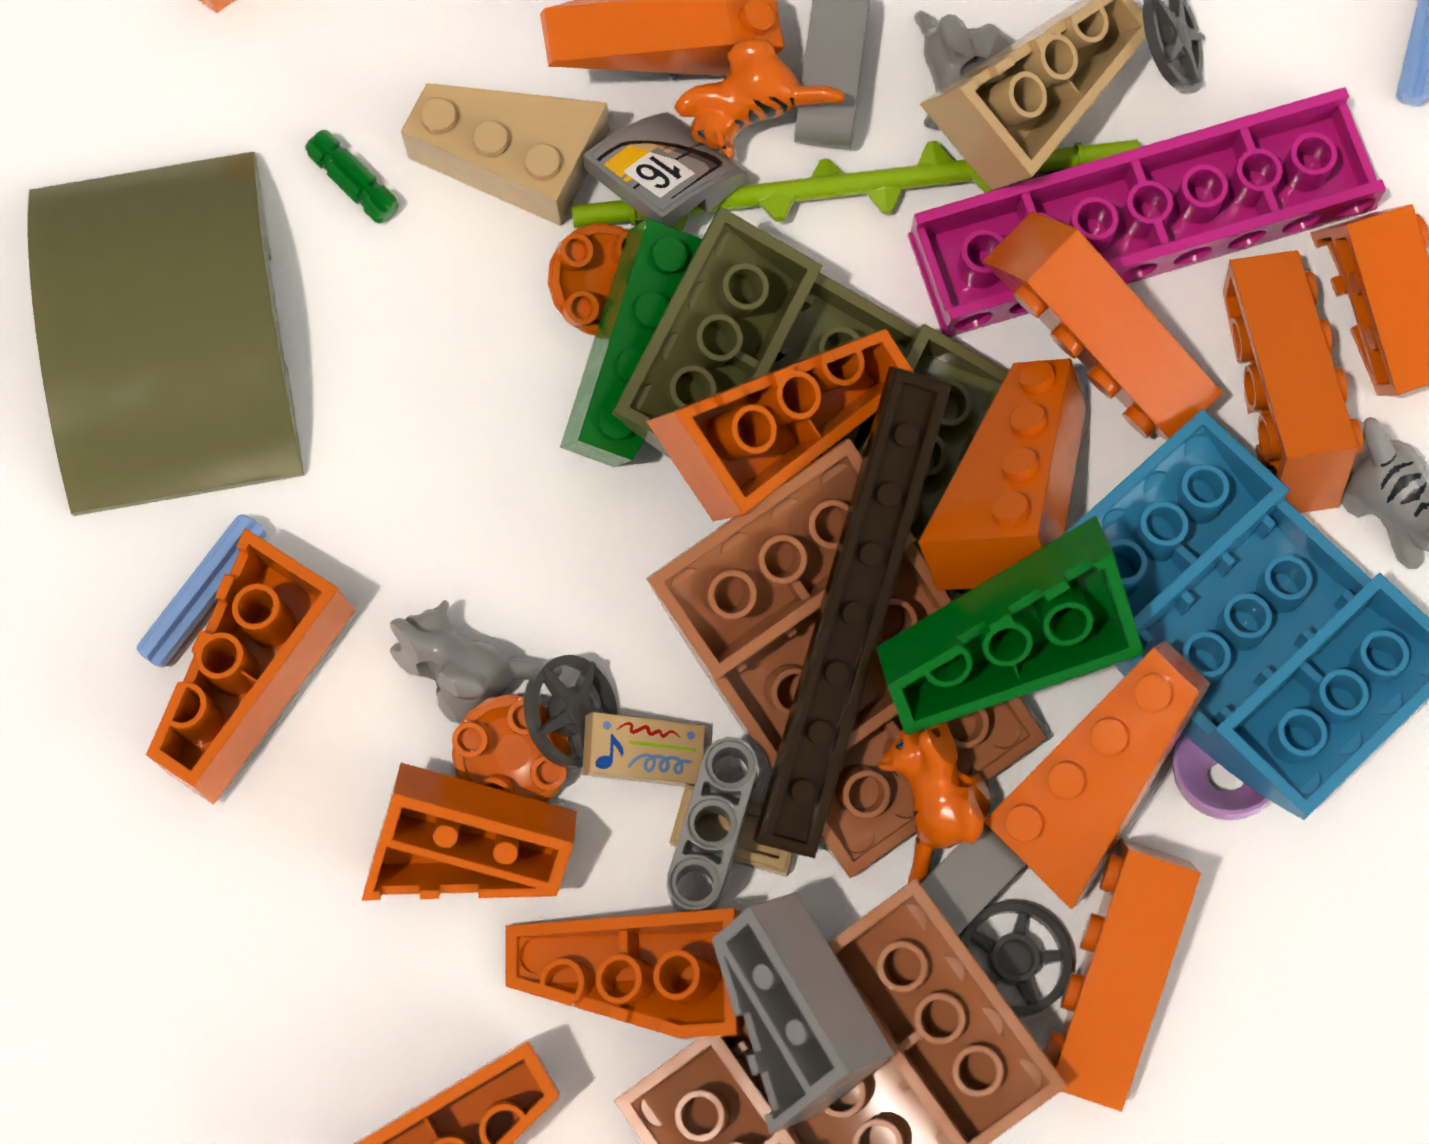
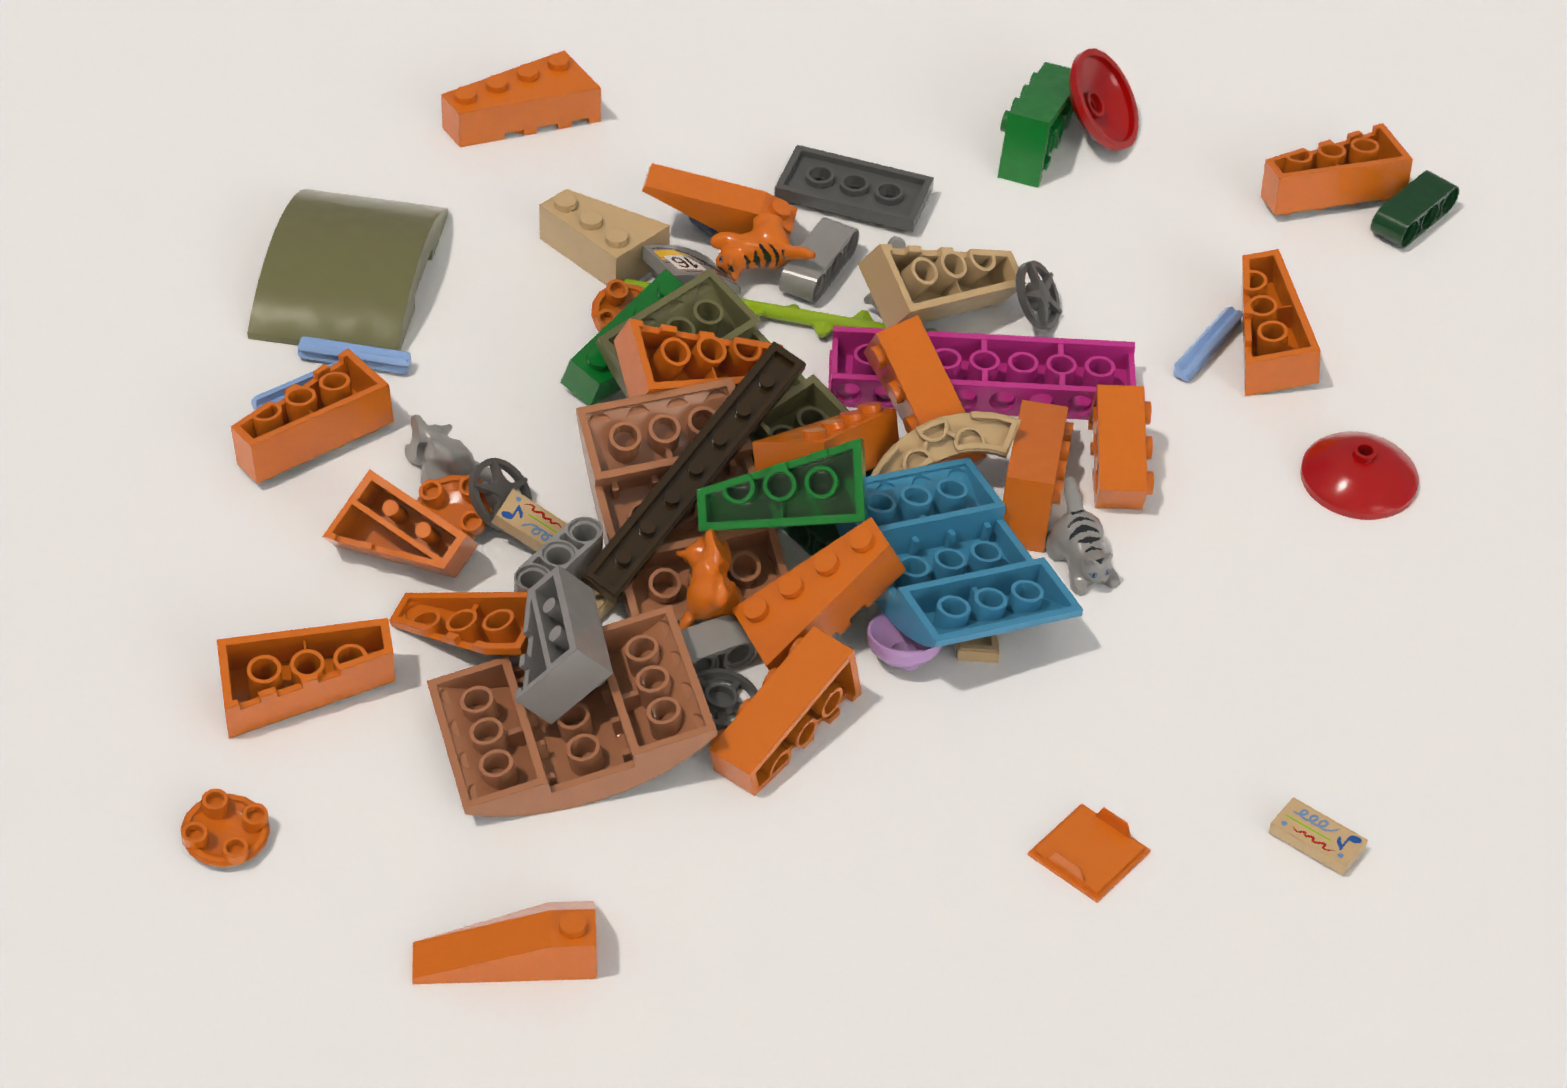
camera: 15 degrees right, 30 degrees down
green axle [305,130,399,224] -> none
none -> light blue axle [298,336,411,375]
none -> tan tile [871,411,1021,476]

